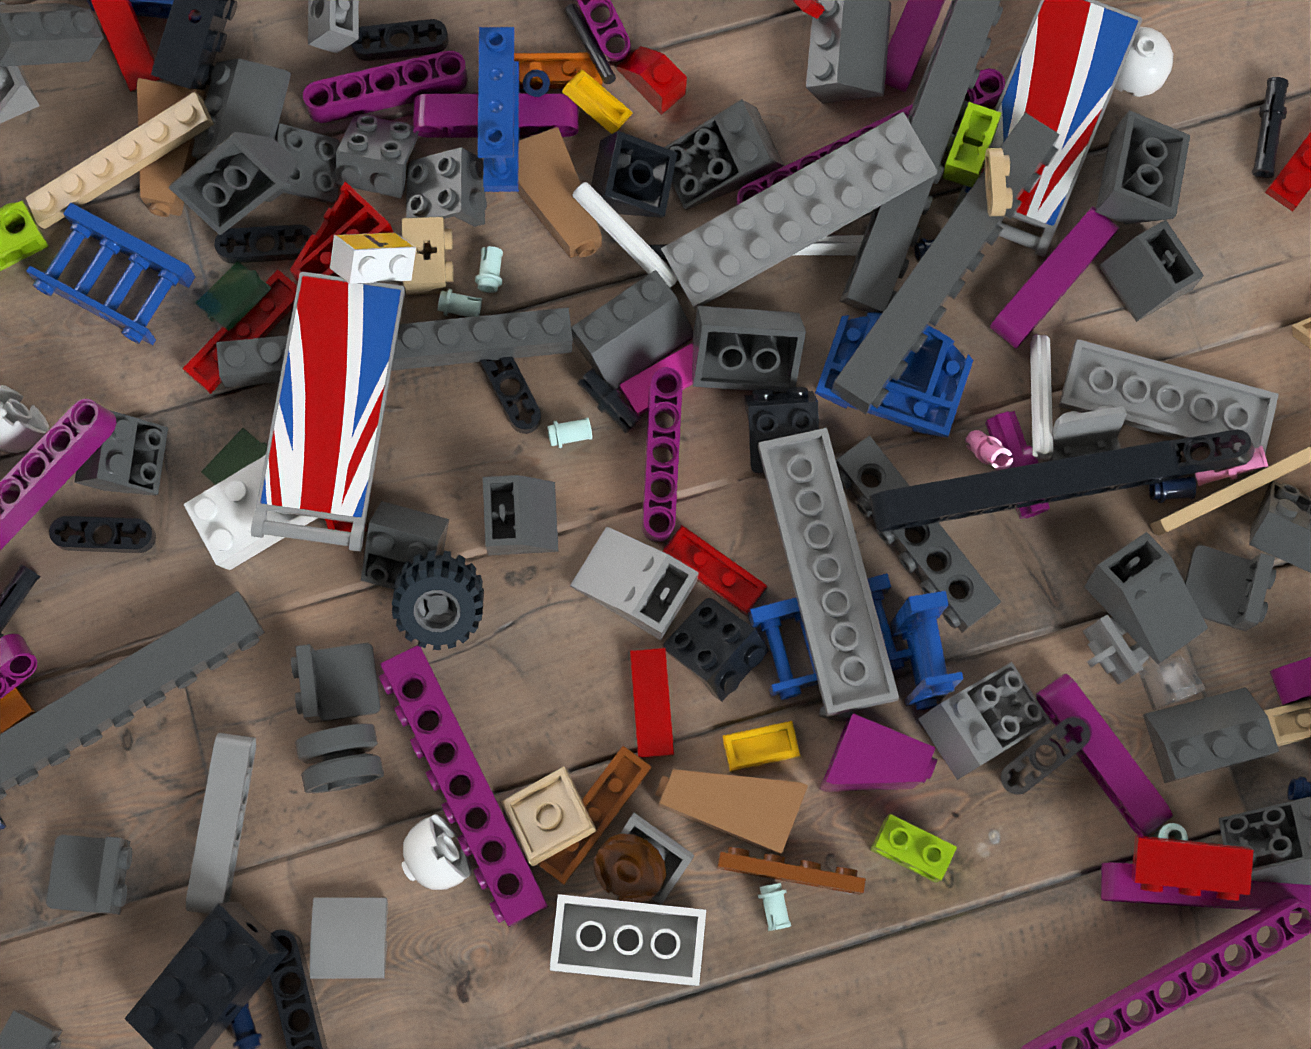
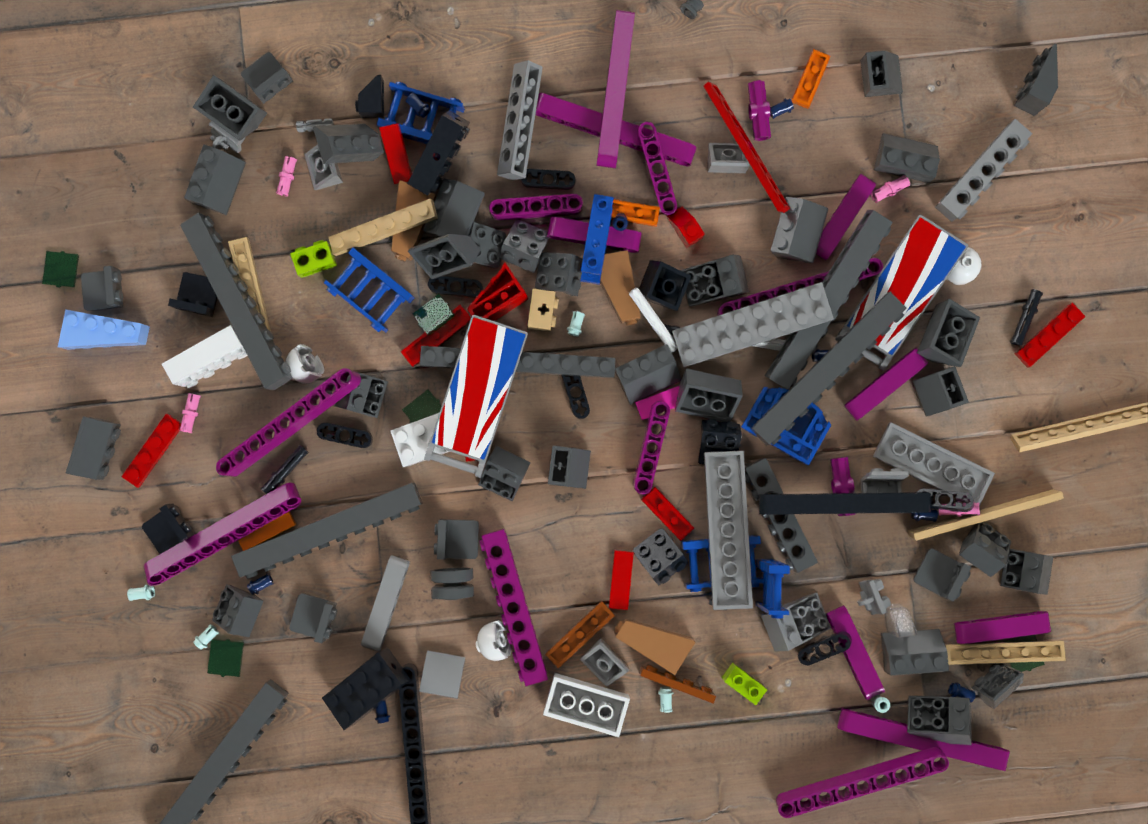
camera: 10 degrees right, 10 degrees up
white brick [330,233,416,284] -> none
black wheel [392,550,484,650] -> none
light aqua pin [438,288,482,317] -> none
tan tile [501,767,597,866] -> none
light aqua pin [547,418,592,448] -> none
yellow tile [562,69,633,134] -> none
black bar [565,3,616,84] -> none
light grey slope [570,527,699,640] -> none
black pin [577,368,641,433] -> none
reddish brown tile [593,834,666,903] -> none
yellow tile [722,721,800,772] -> none
magenta slope [819,714,938,792] -> none
lime brick [943,102,1001,188] -> none
bright pink pin [965,430,1013,470] -> none
tan plate [984,148,1013,217] -> none
white axle [1030,334,1053,460] -> none
dark grey slope [1084,532,1208,665] -> none
red brick [1132,835,1254,901] -> none

